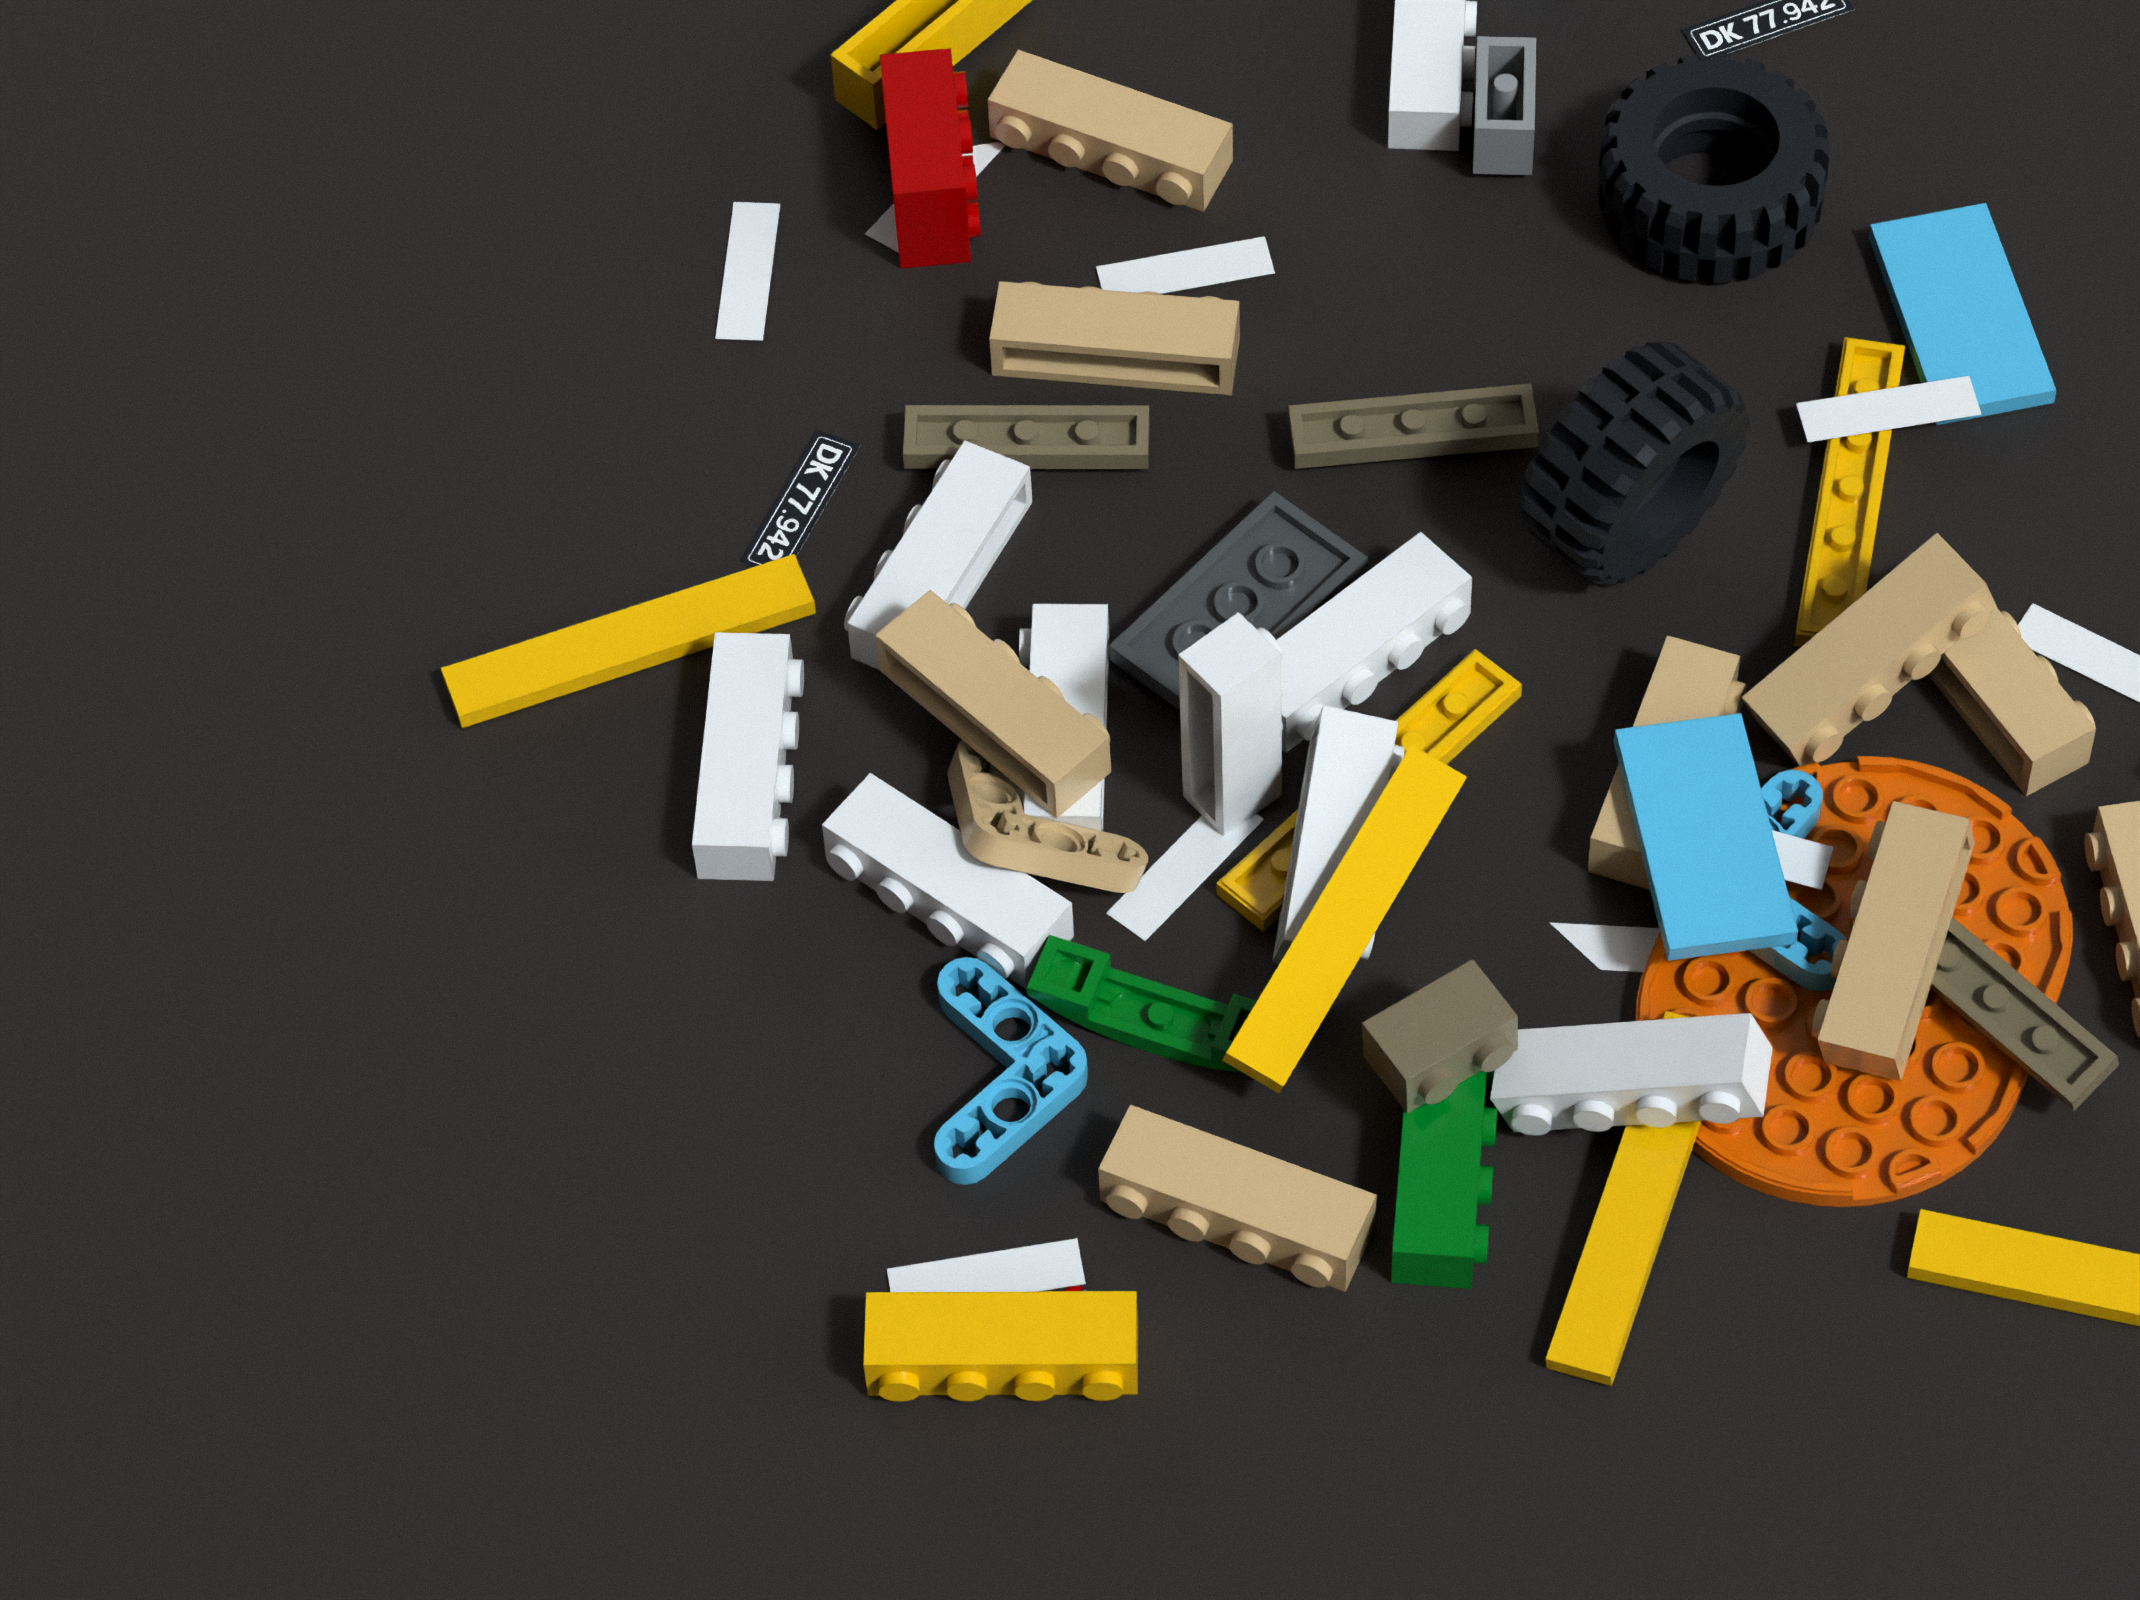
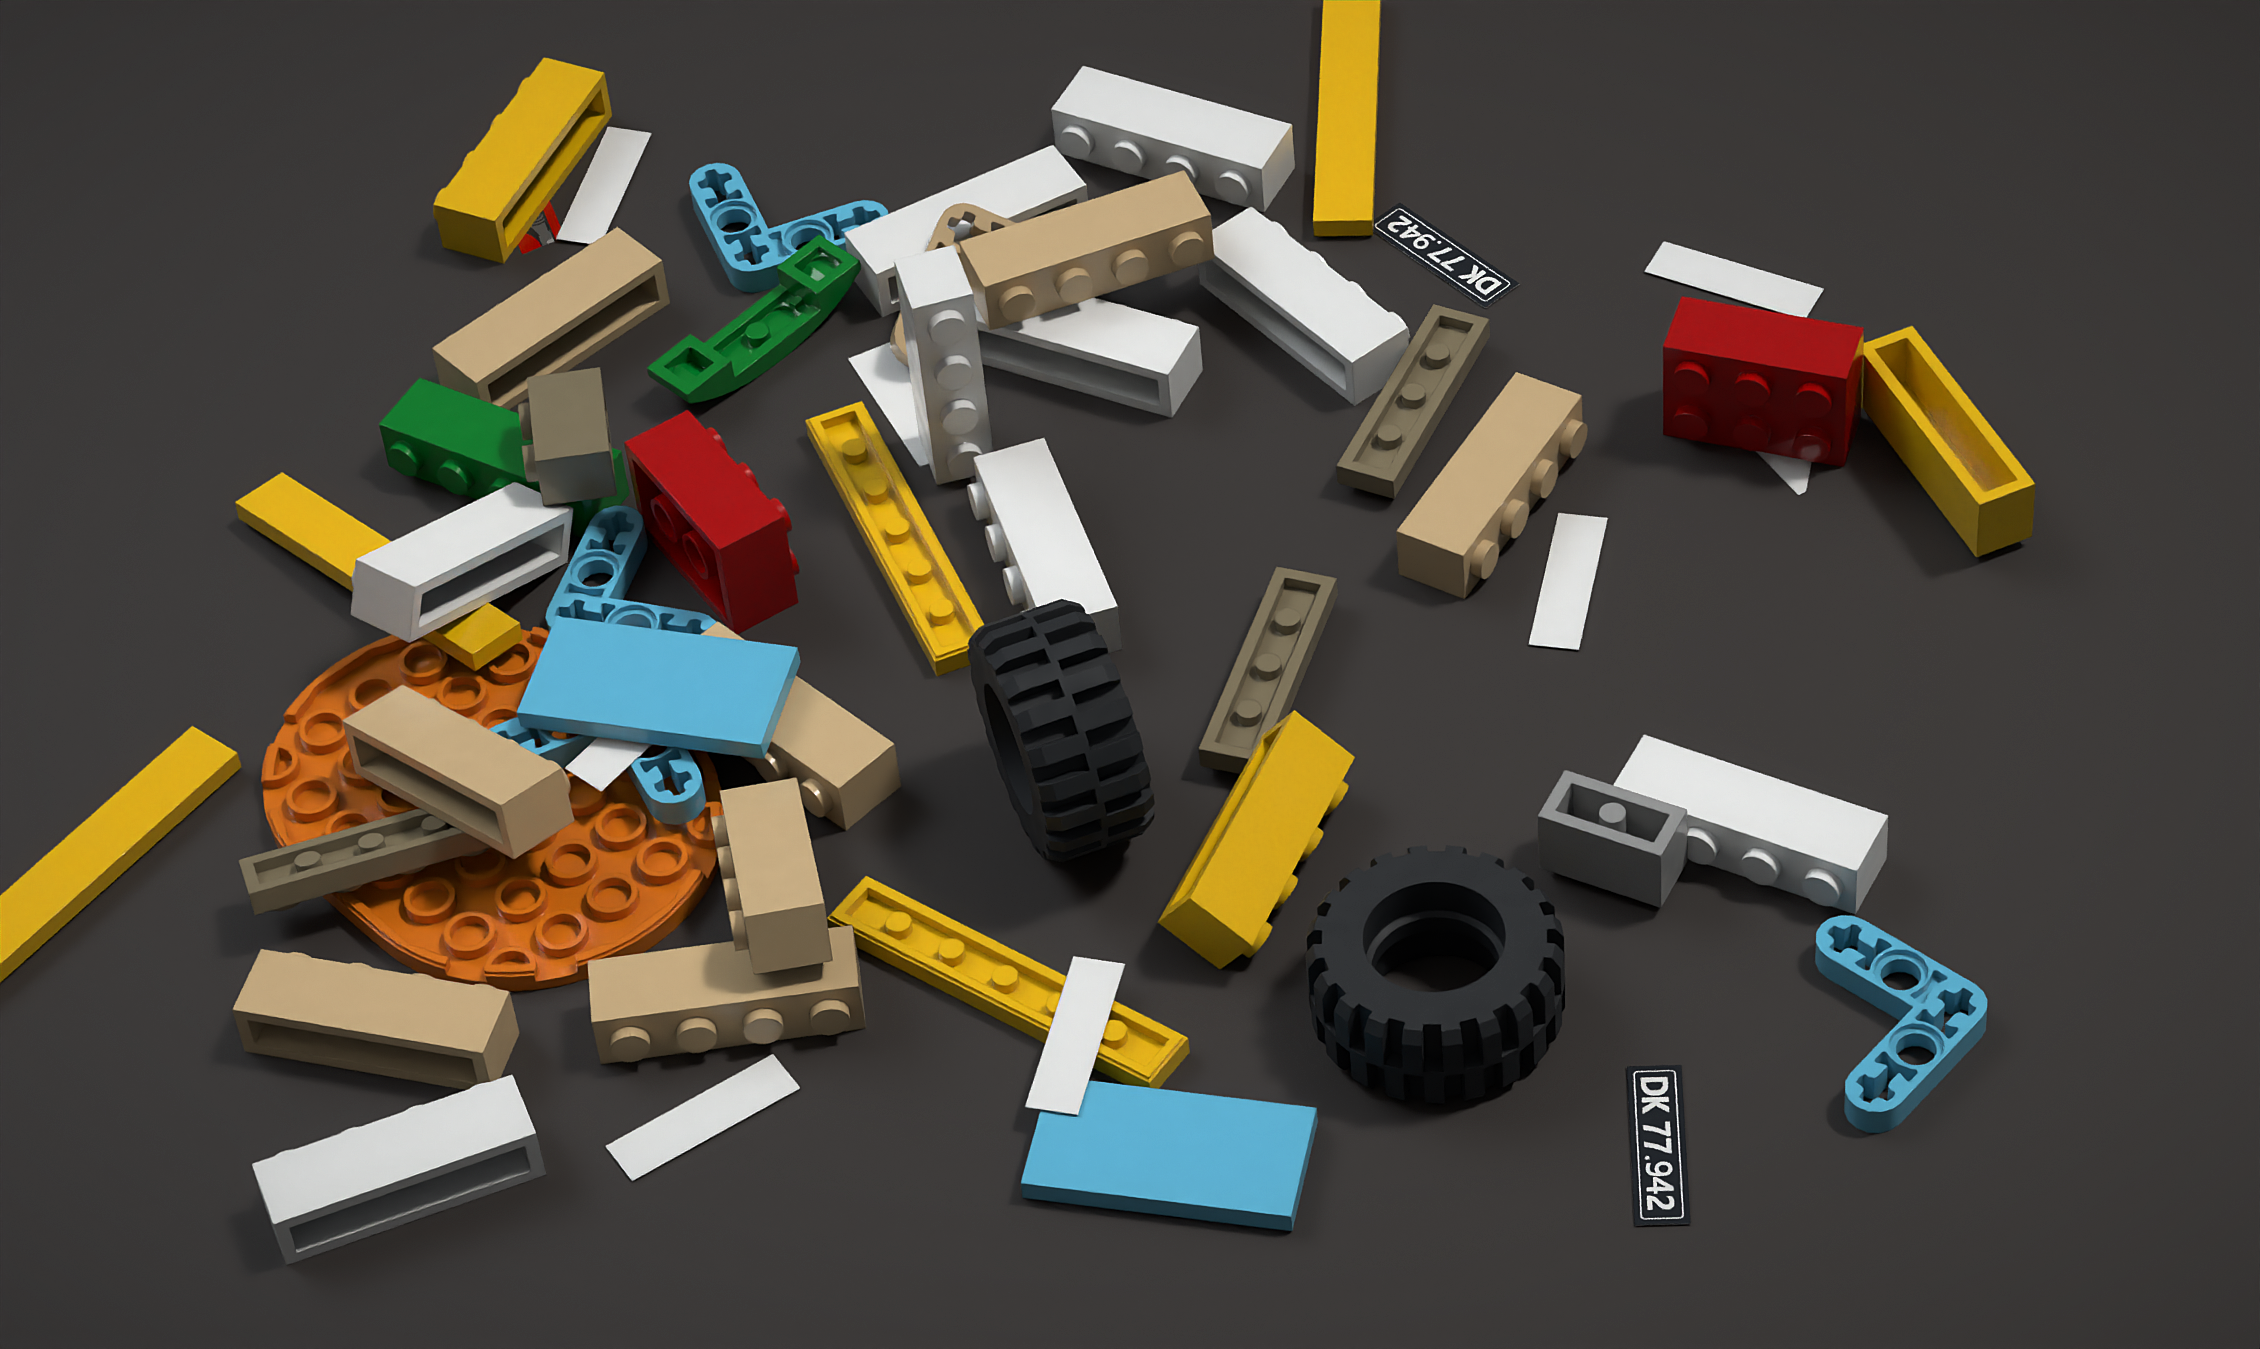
camera: 115 degrees right, 10 degrees down
tan brick [988,50,1233,212] -> none
dark grey plate [1109,491,1368,711] -> none
yellow tile [1222,744,1467,1094] -> none
white brick [1272,705,1404,964] -> none
none -> medium azure beam [545,506,716,635]
none -> red brick [624,410,800,635]
none -> yellow brick [1158,710,1355,969]

